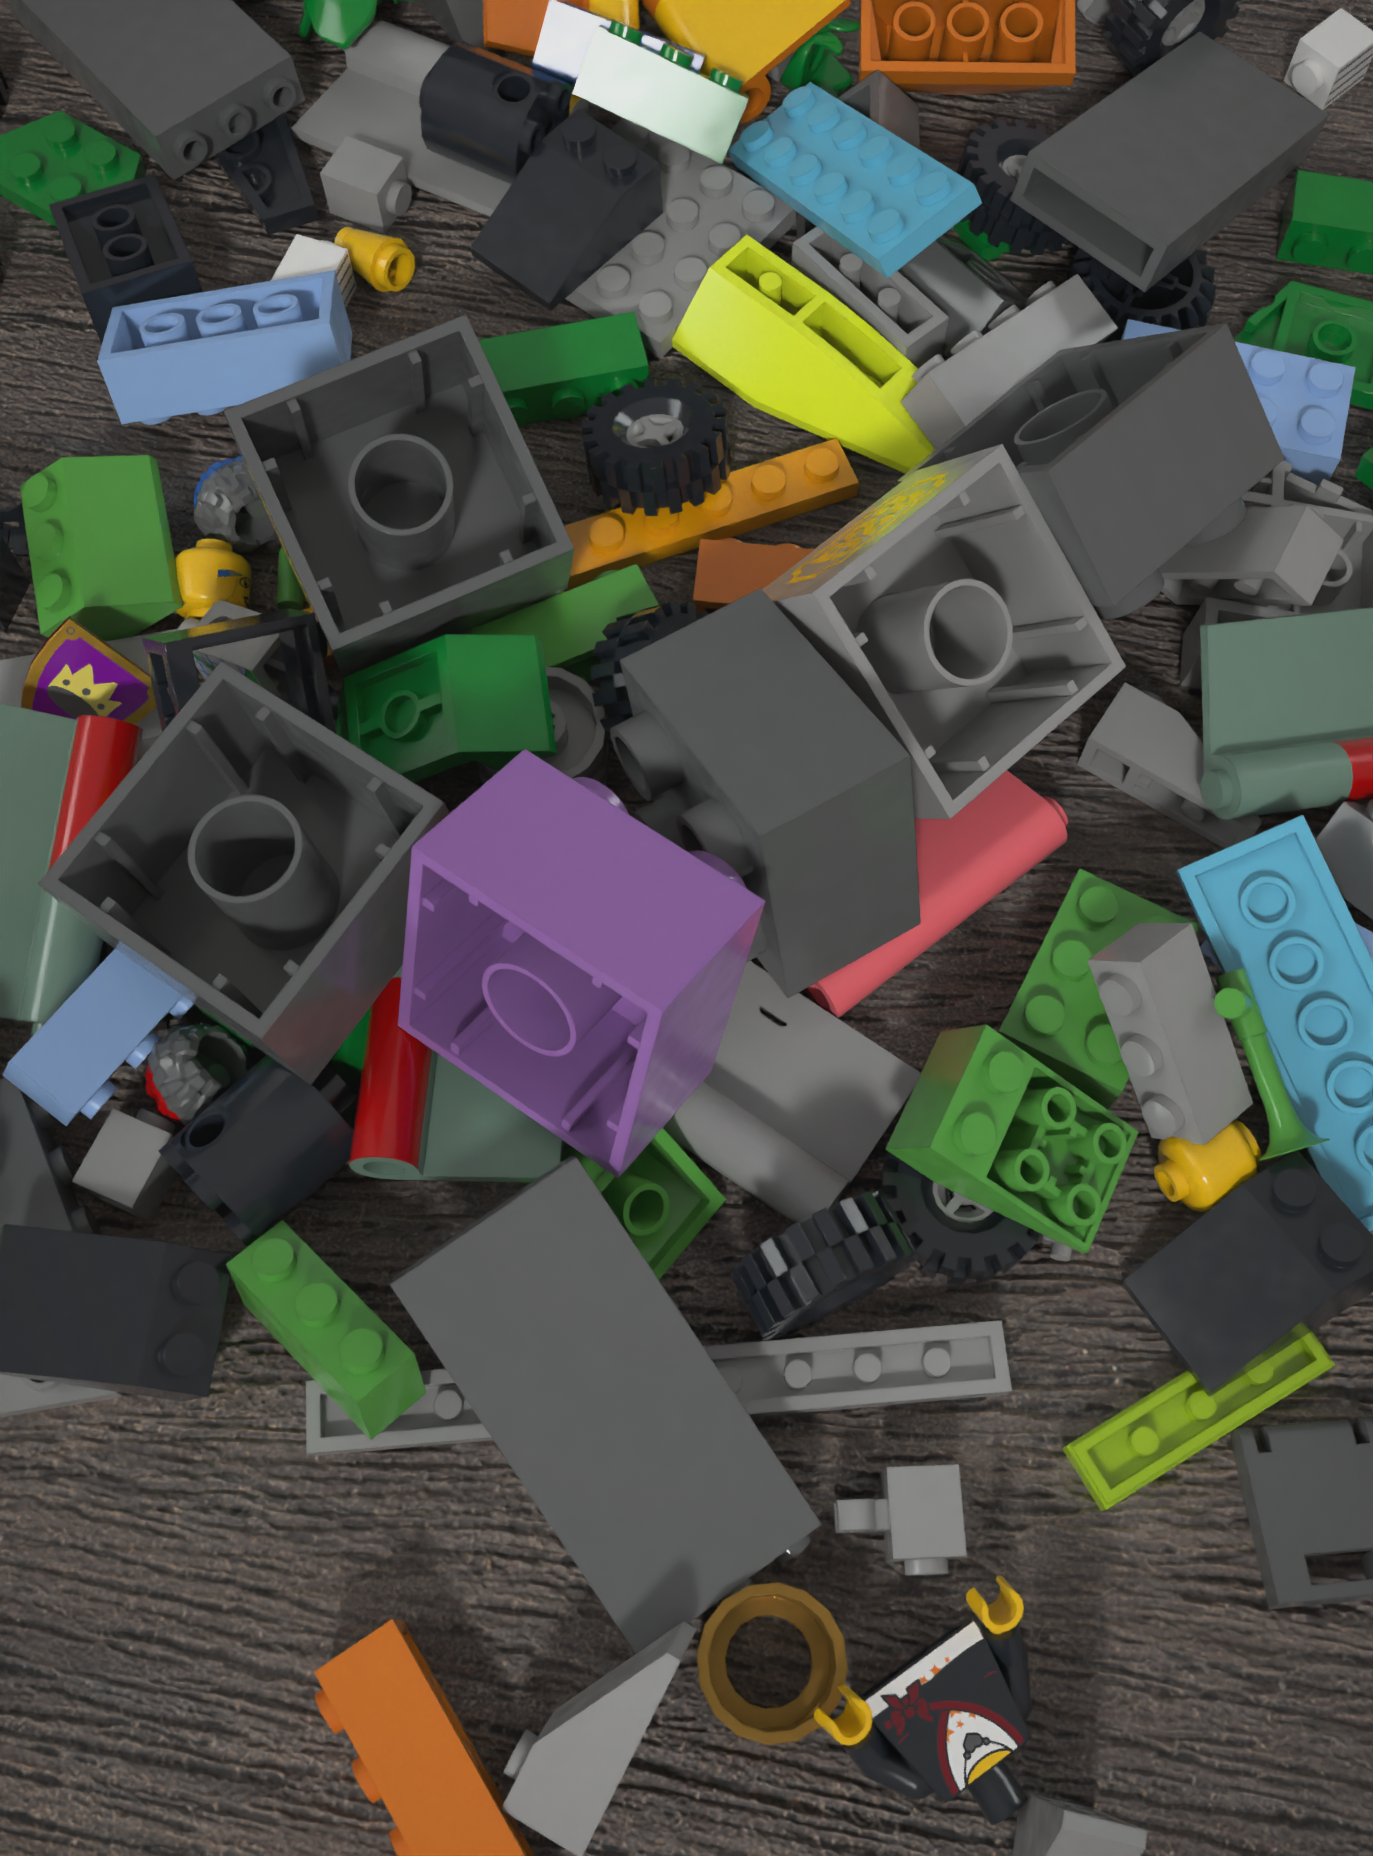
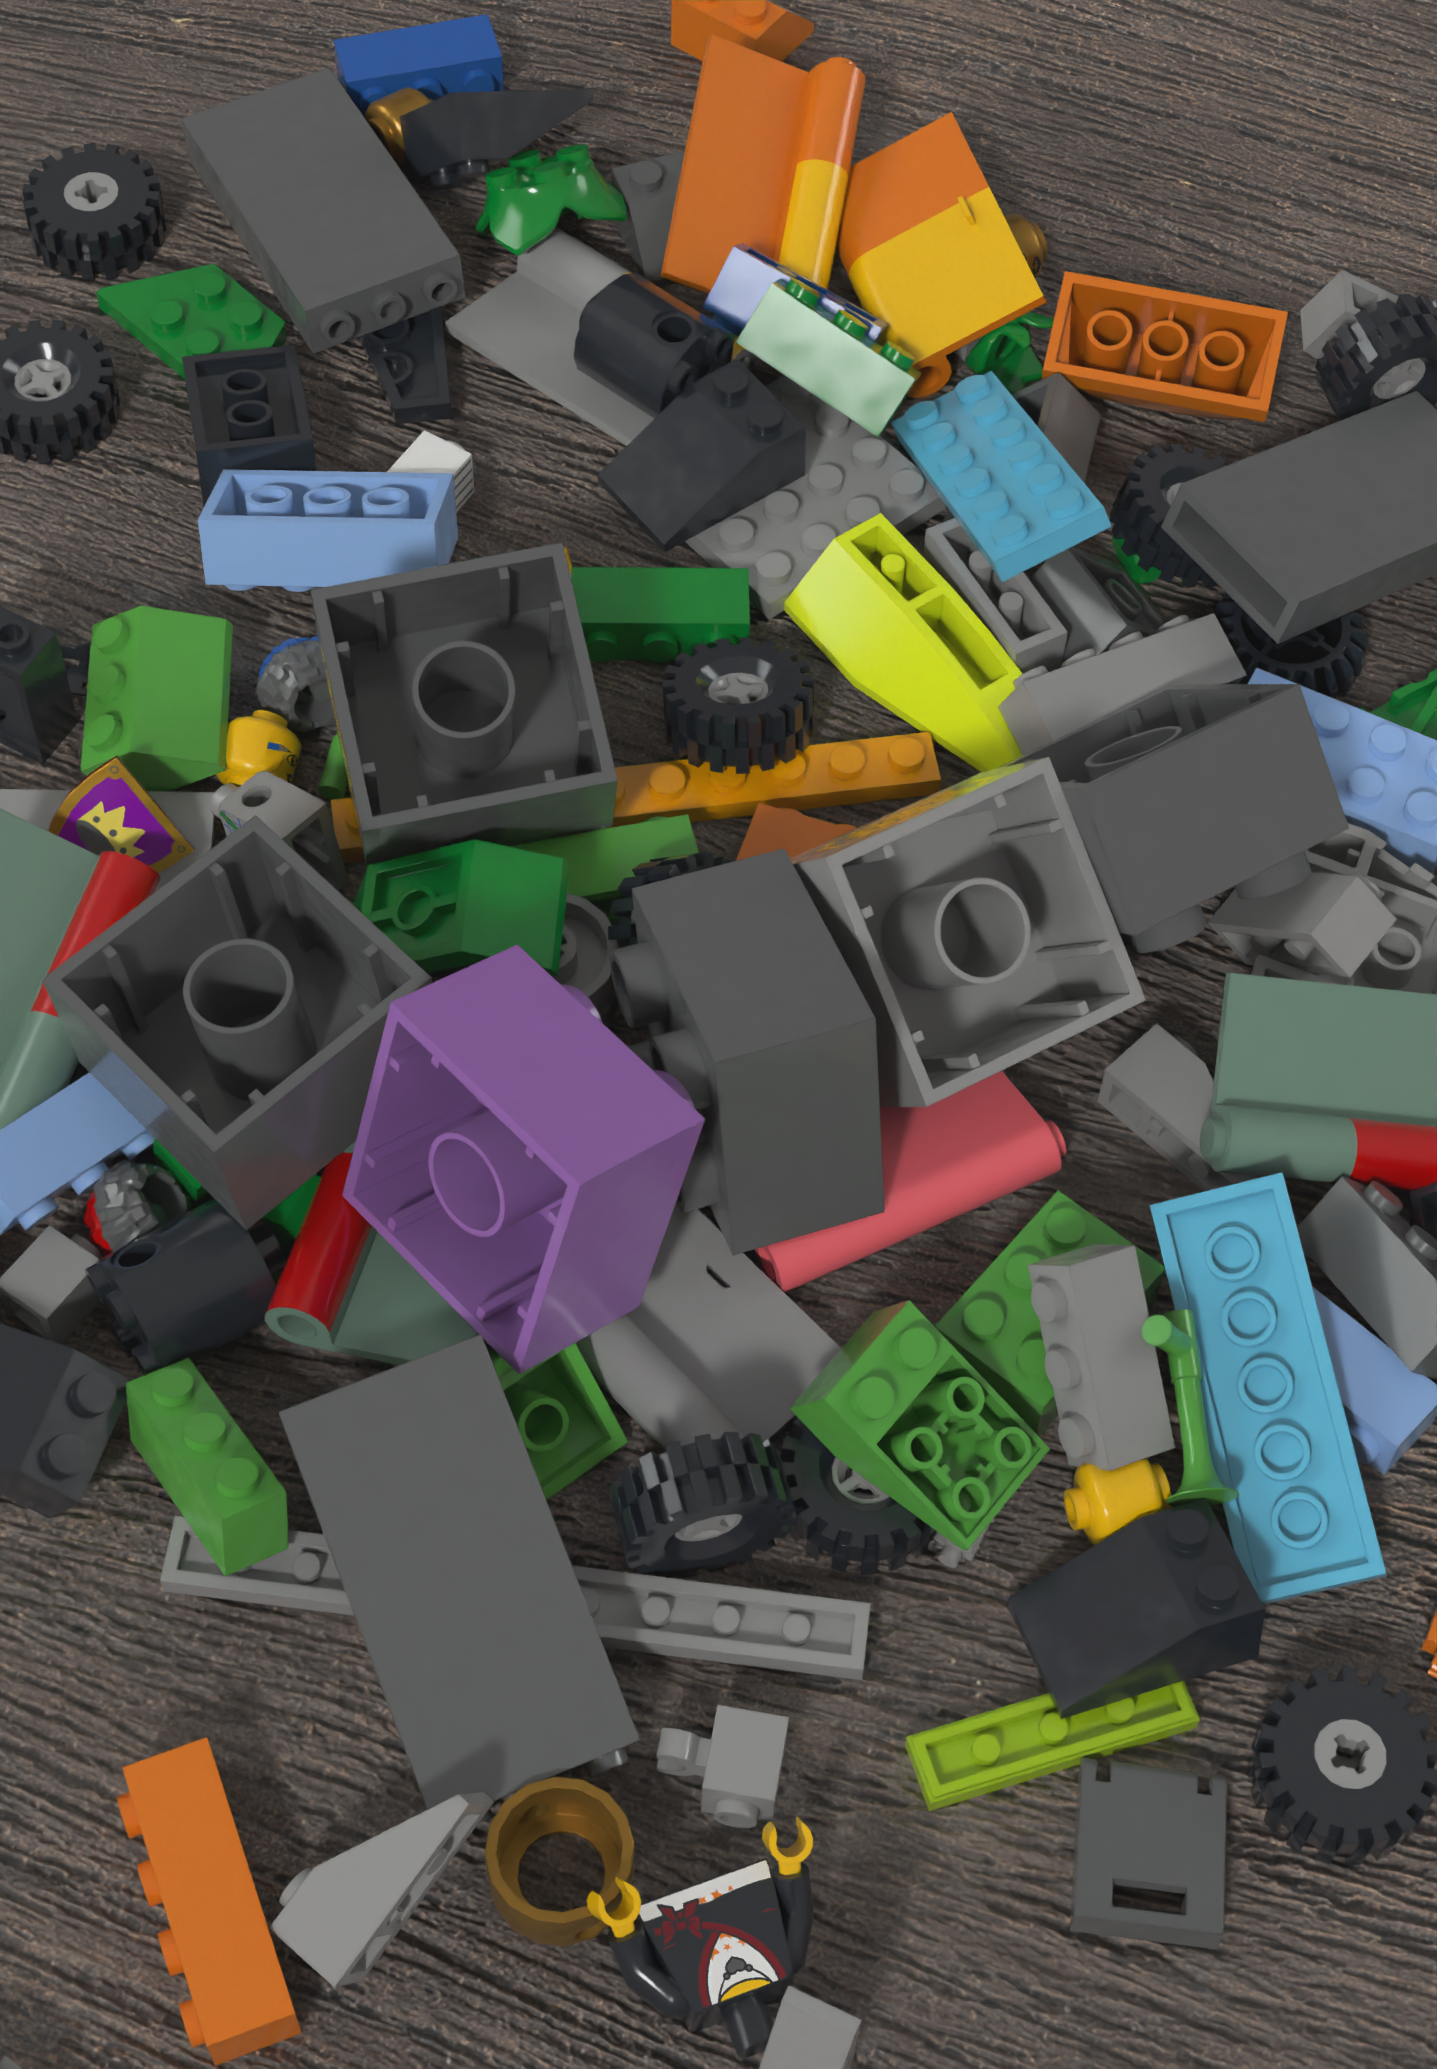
camera: 10 degrees right, 10 degrees down
black window [142,608,339,734] -> none
light grey brick [320,136,412,234] -> none
yellow cone [334,227,415,292] -> none

